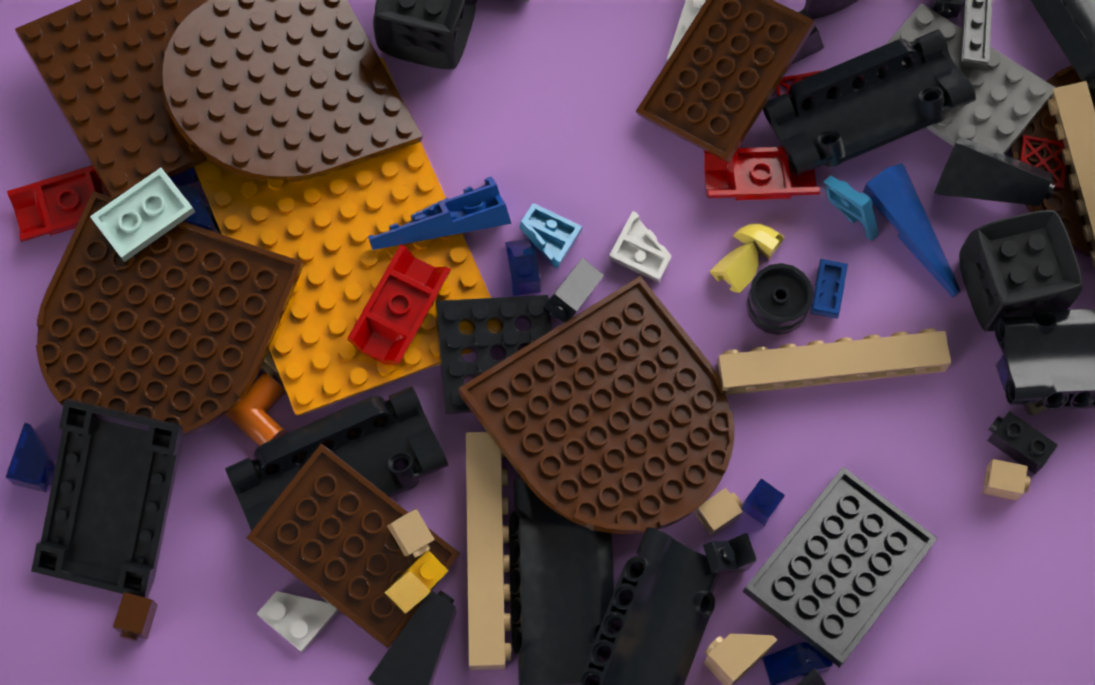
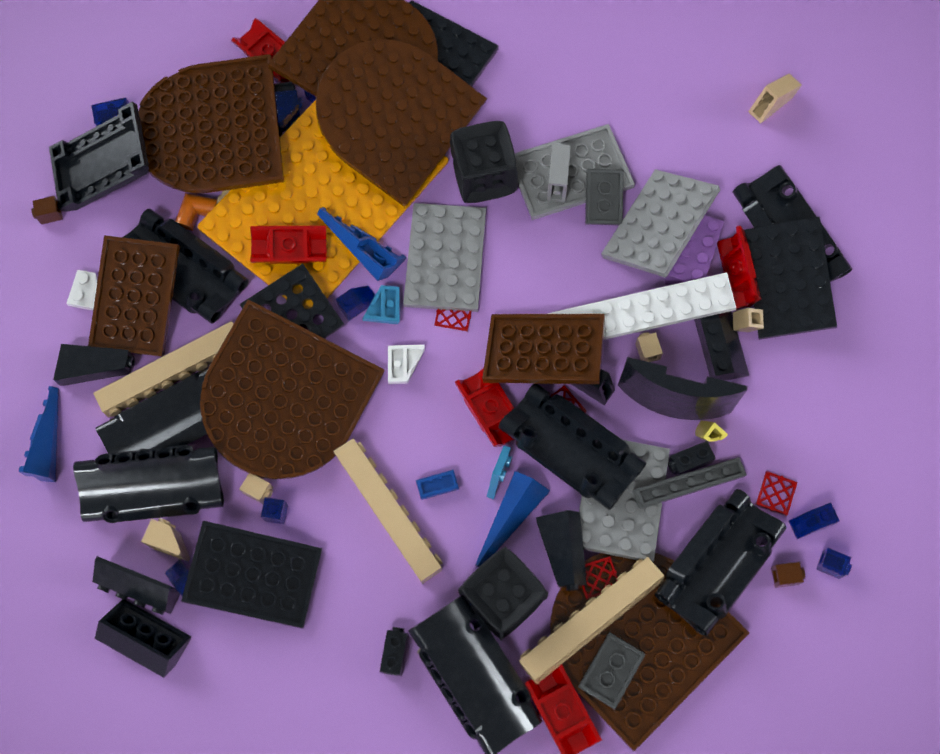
camera: 65 degrees right, 0 degrees up
light aqua plate [90,168,195,262] -> none
yellow slope [384,550,448,614] -> none
tan brick [387,509,435,558] -> none
brick [543,258,604,323] -> none
black slope [703,533,756,574] -> none
light yellow brick [709,243,759,293] -> none
light yellow brick [733,224,785,260] -> none
black wheel [746,263,813,335] -> none
tan brick [982,459,1030,501] -> none
none -> light grey plate [403,203,486,312]
none -> red window [434,309,472,331]

